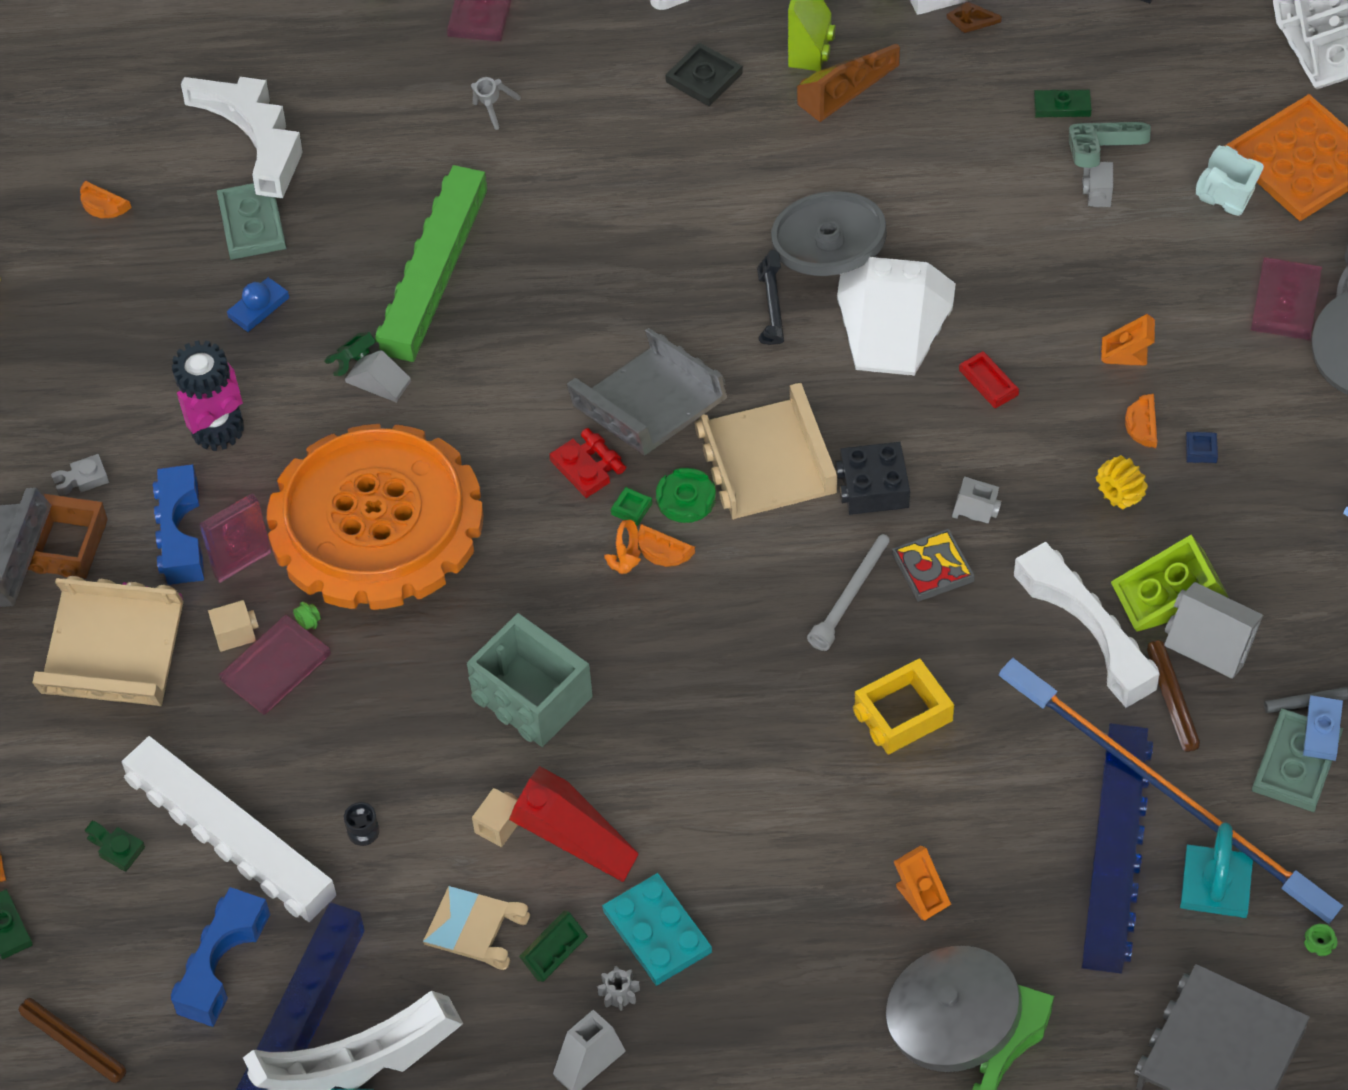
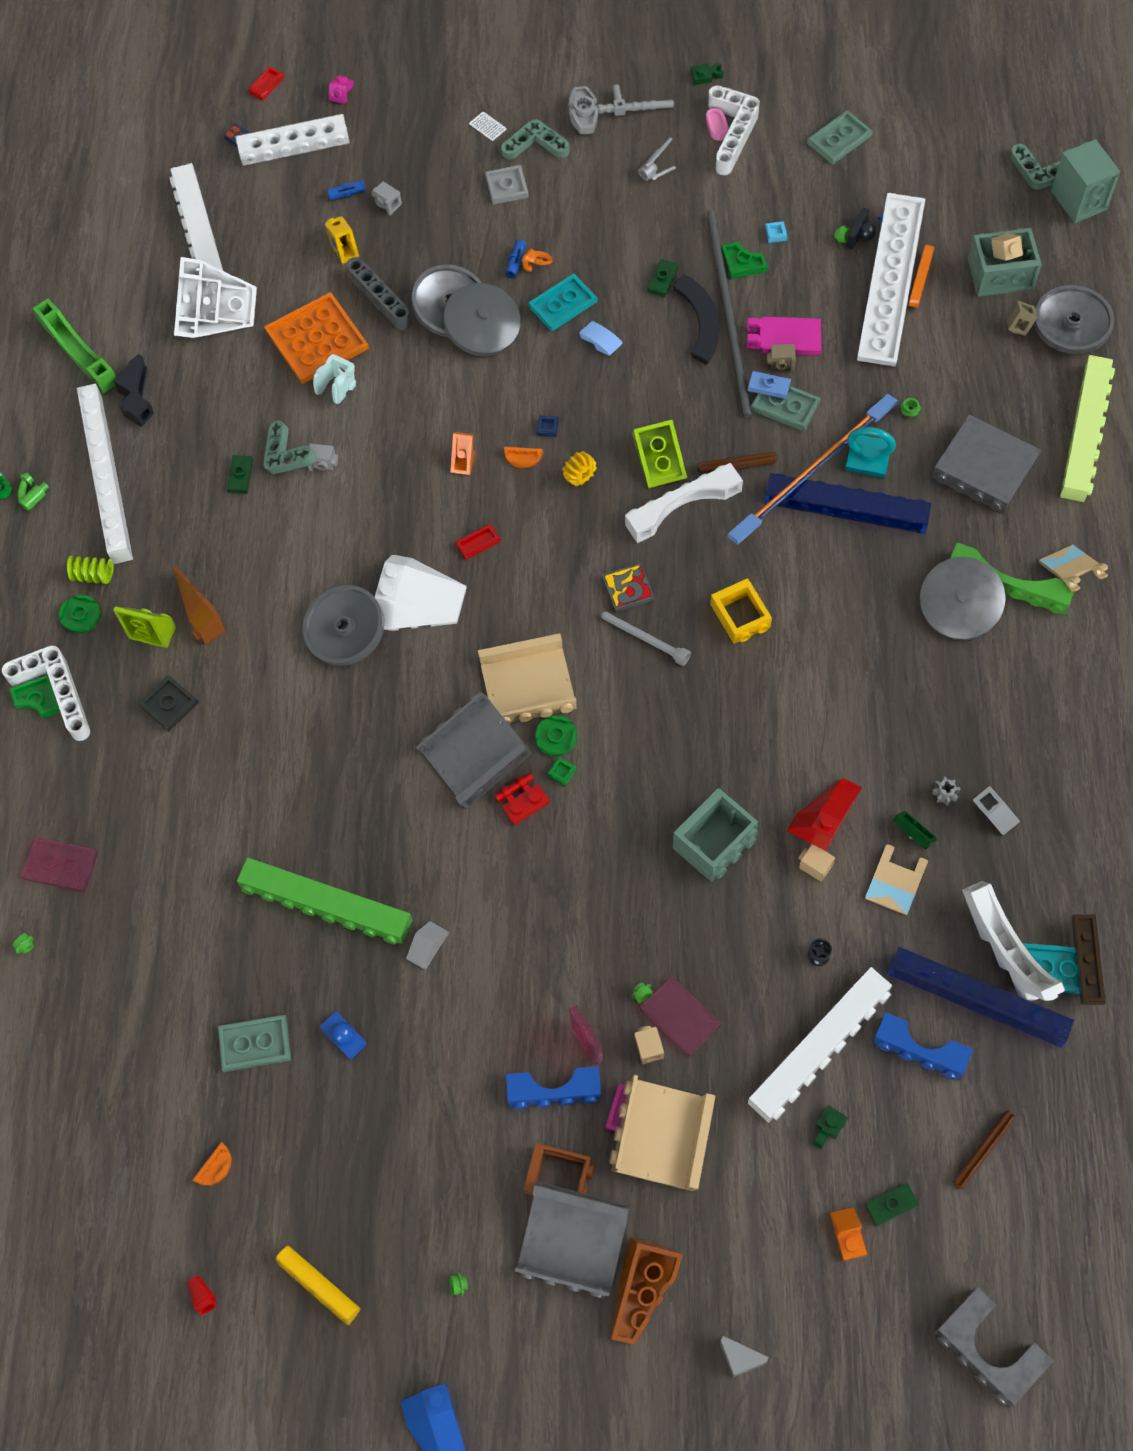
camera: 85 degrees left, 10 degrees up
light grey plate [51,454,109,496] -> none
plate [172,340,244,451] -> none
white arch [181,77,303,198] -> none
orange piece [267,424,484,610] -> none
dark green plate [325,332,376,376] -> none
light grey plant [471,77,521,130] -> none
teal plate [602,873,712,986] -> none
orange piece [604,520,641,574] -> none
orange tile [638,524,695,567] -> none
black hinge [757,250,784,345] -> none
black brick [835,441,910,515] -> none
orange slope [894,845,951,921] -> none
reddish brown piece [947,1,1002,33] -> none
light grey brick [952,476,1002,523] -> none
light grey brick [1164,582,1263,679] -> none
clear pink tile [1251,257,1322,340] -> none

